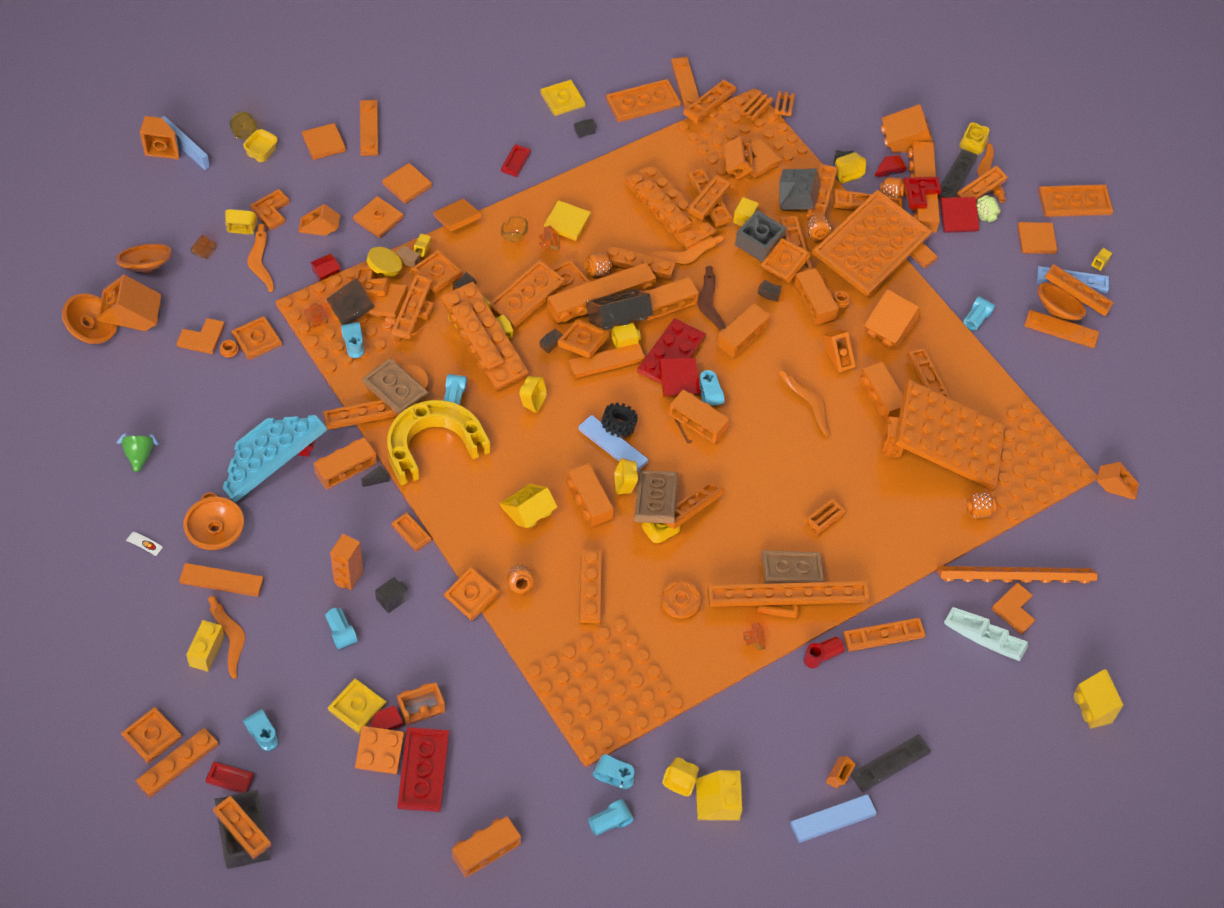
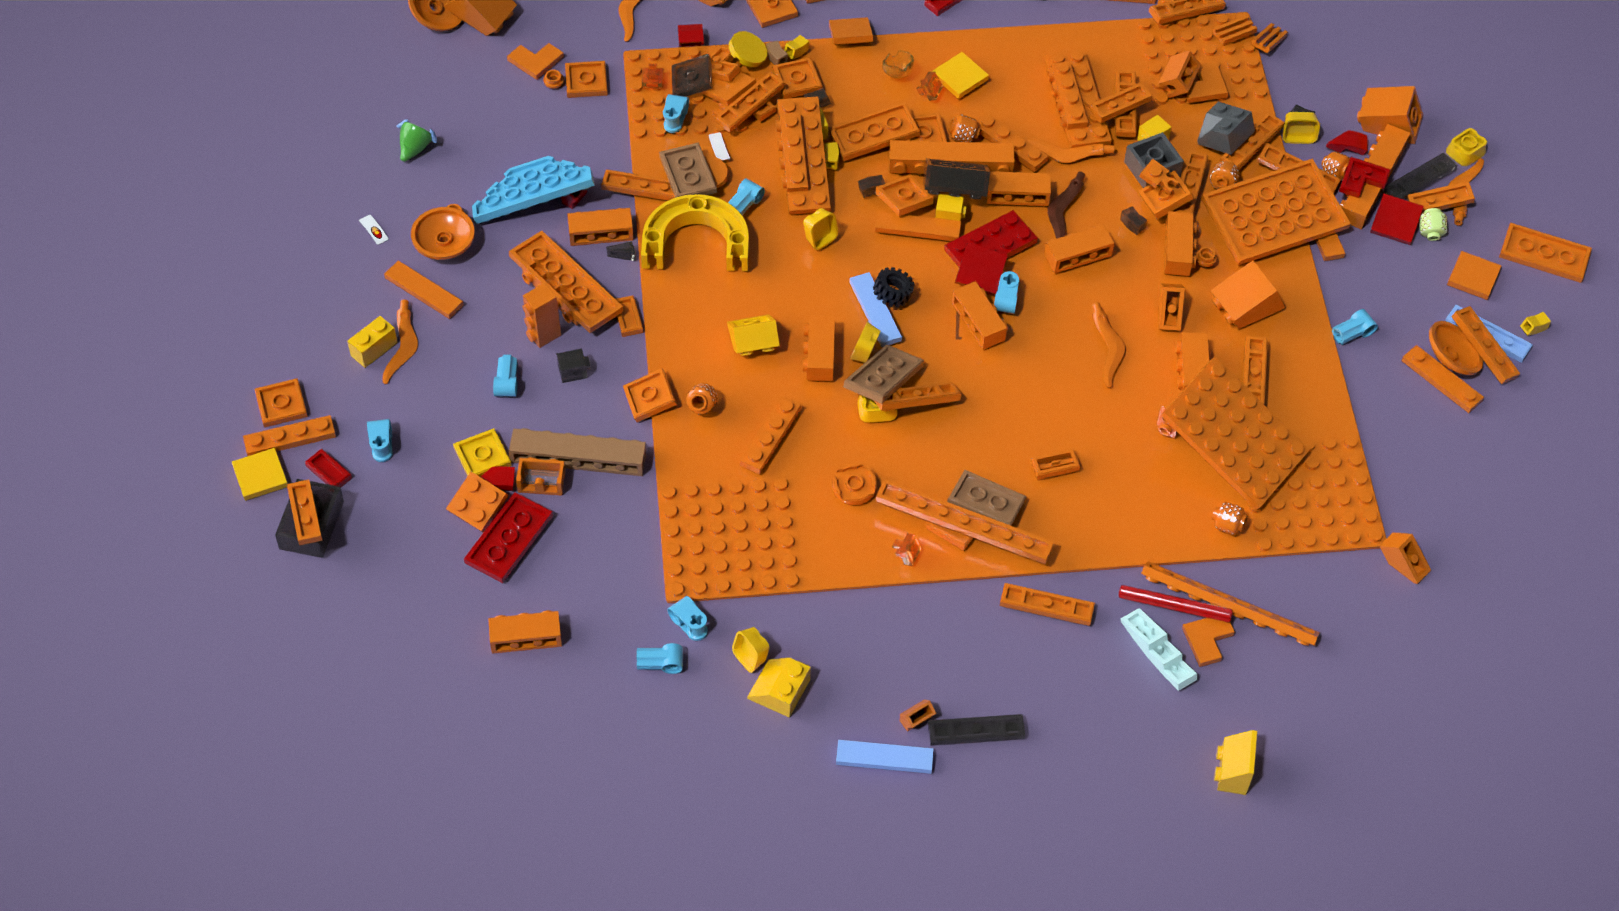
camera: 30 degrees right, 0 degrees up
red piece [803,636,845,669] -> none
none -> yellow tile [232,448,287,501]
none -> orange plate [509,231,623,333]
none -> medium nougat brick [509,428,646,476]
none -> white sticker [709,132,730,160]
none -> red axle [1119,585,1233,622]
none -> orange plate [1139,159,1179,195]

